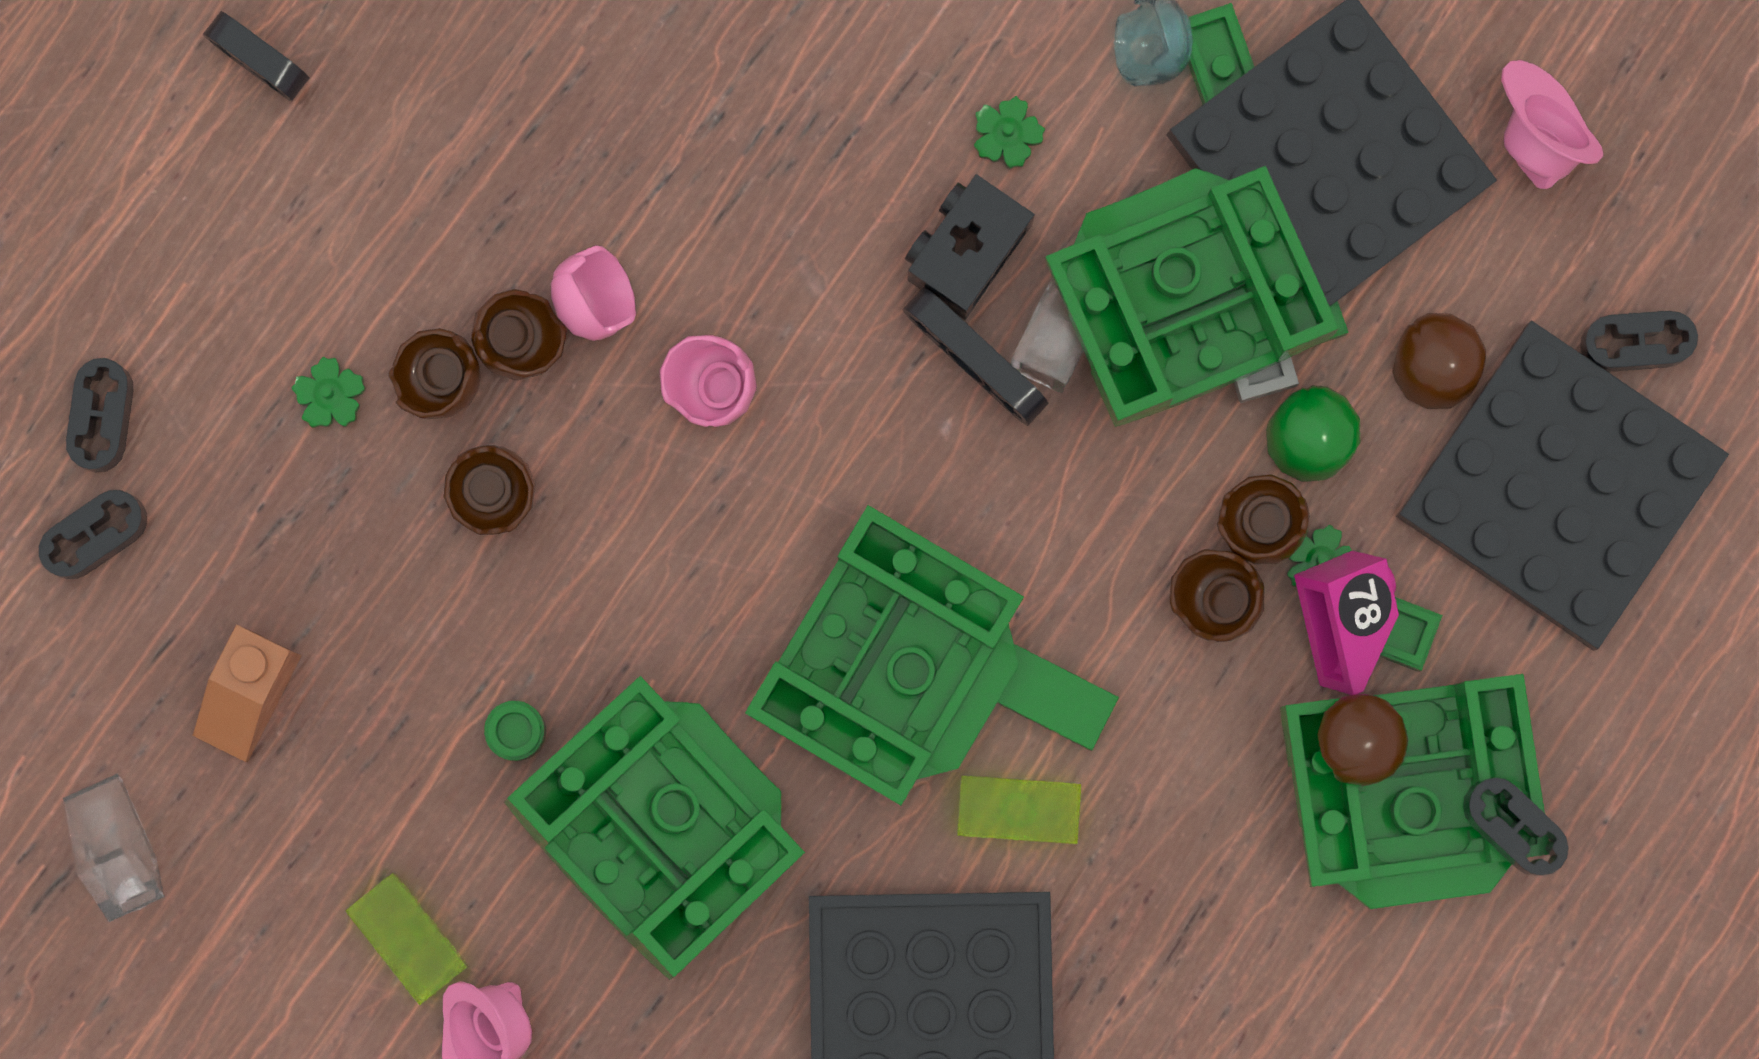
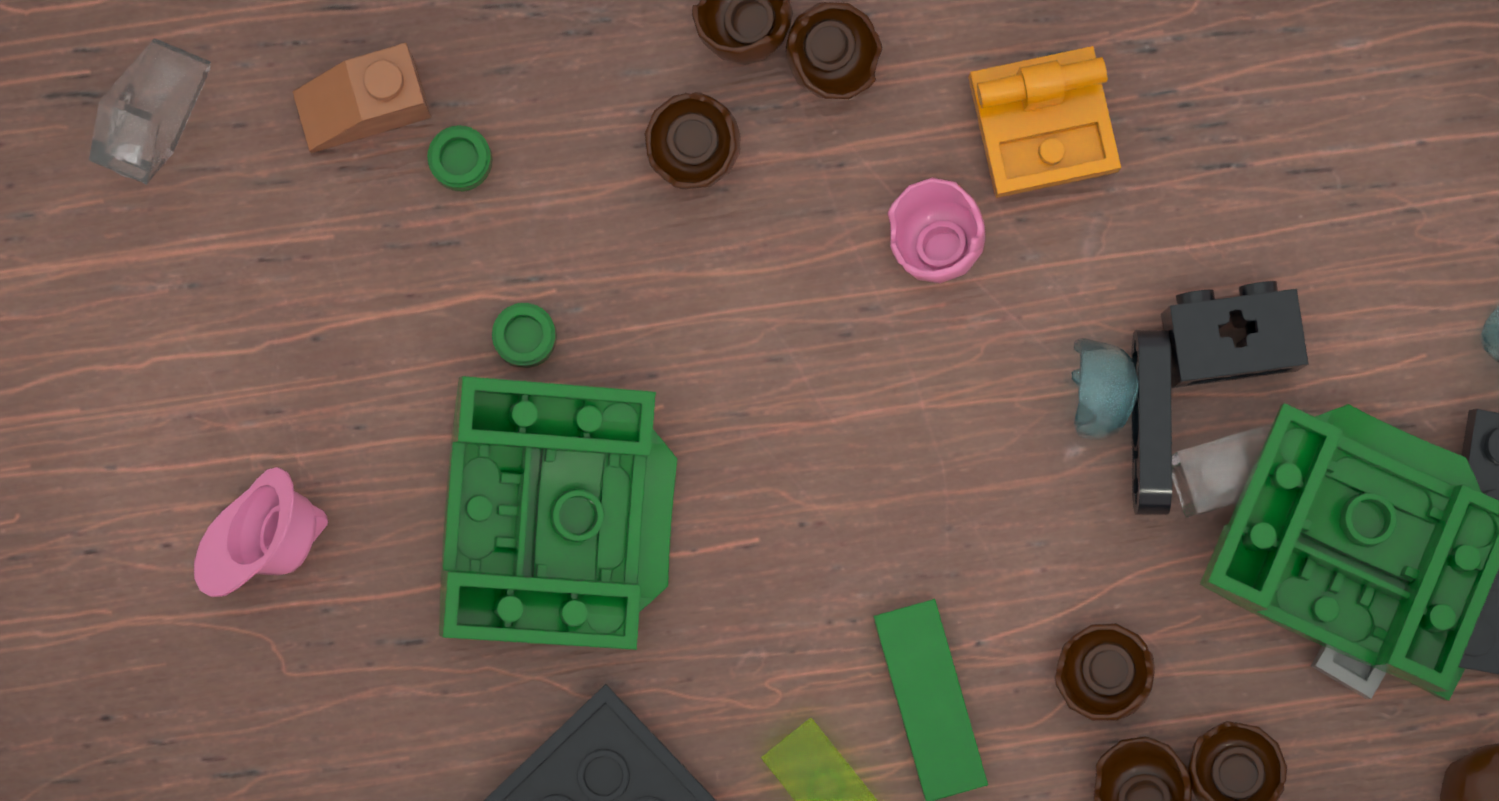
camera: 45 degrees right, 0 degrees up
clear neon green plate [345,873,469,1005] -> none
bright pink hair [551,246,636,341] -> none
green slope [745,505,1024,806] -> none
green plant [974,96,1045,169] -> none
green hair [1266,385,1360,482] -> none
none -> green tile [427,125,492,192]
none -> light orange plate [968,46,1121,198]
none -> reddish brown hair [1054,623,1155,721]
none -> clear light blue hair [1071,338,1139,440]

